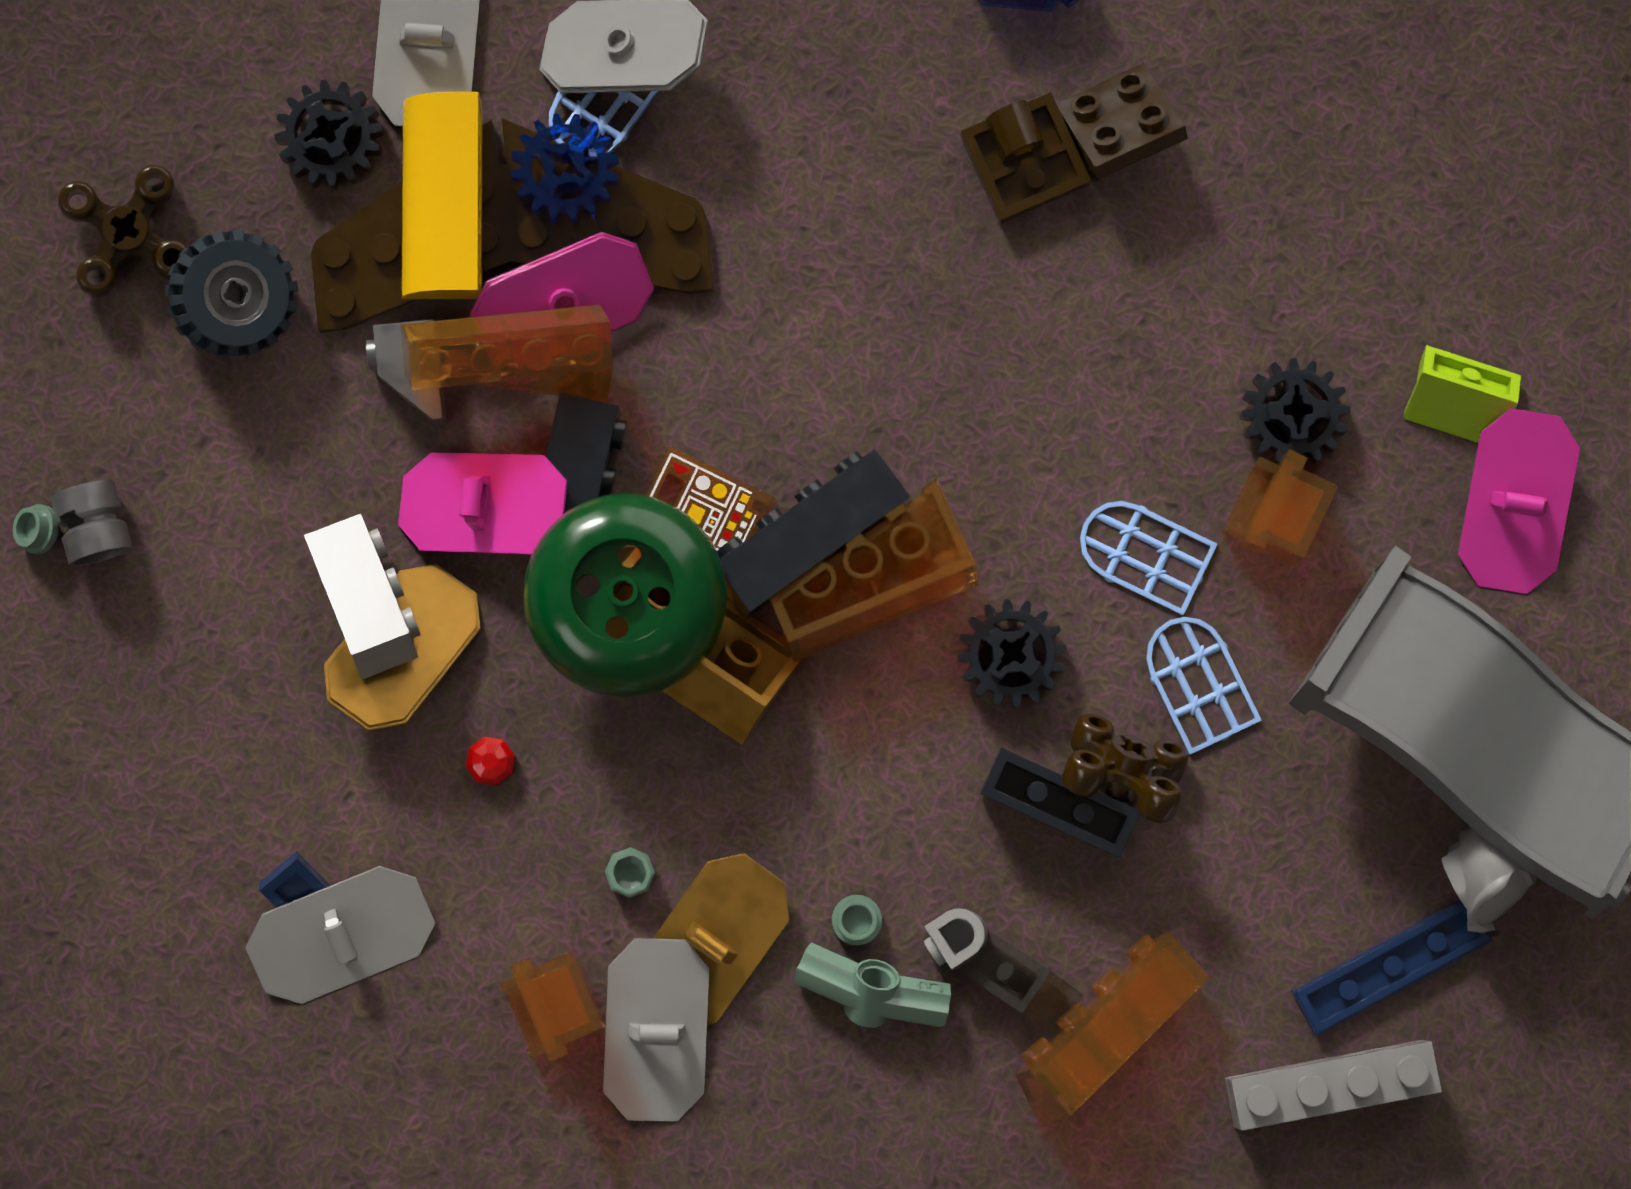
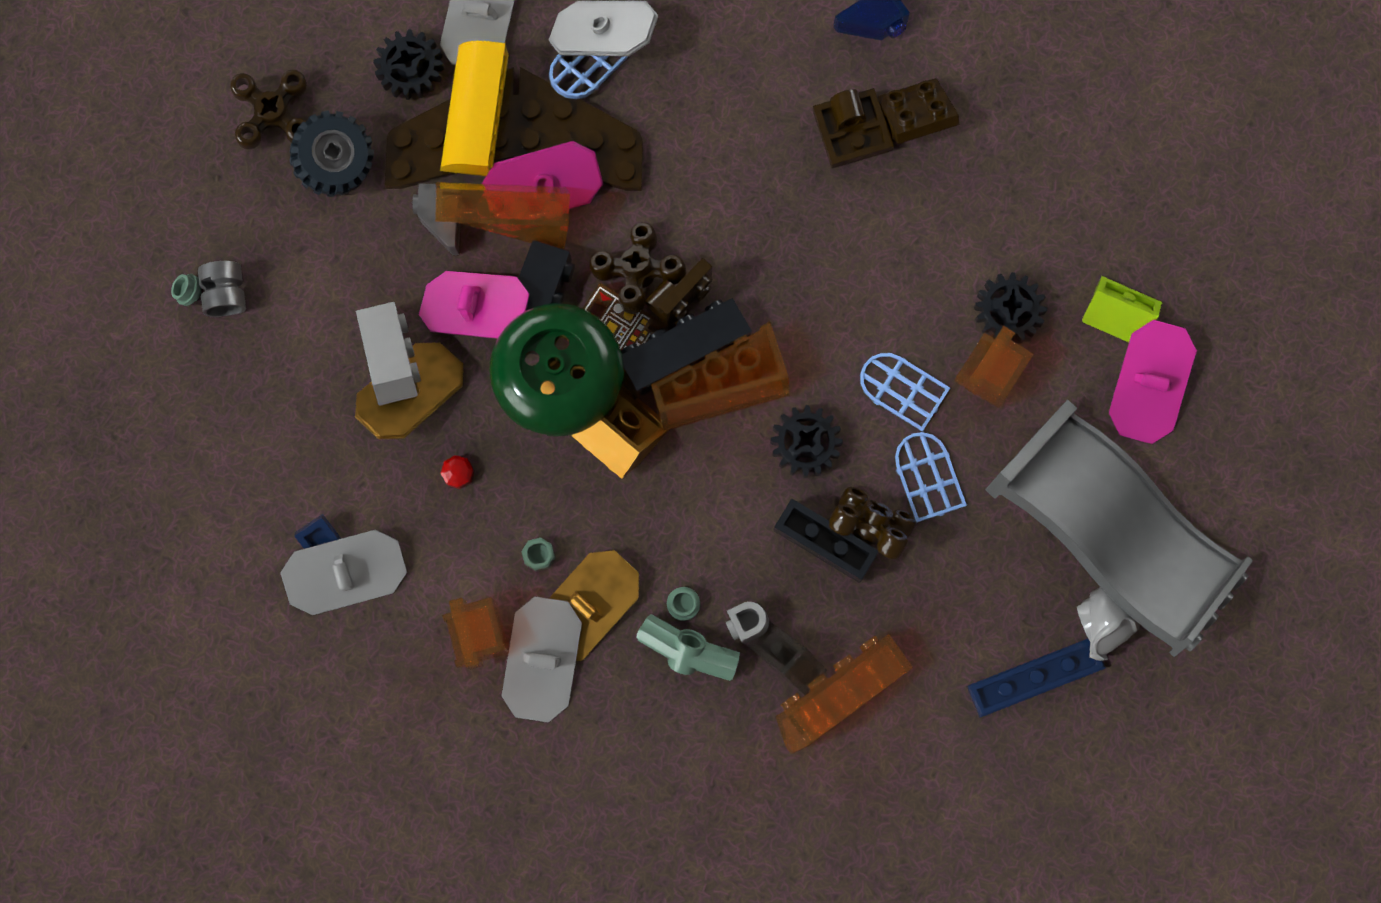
camera: 15 degrees right, 5 degrees down
clear blue gear [511,113,620,224] -> none
light grey brick [1225,1040,1442,1131] -> none
none -> dark brown gear [590,222,686,314]
none -> dark brown plate [644,258,713,328]

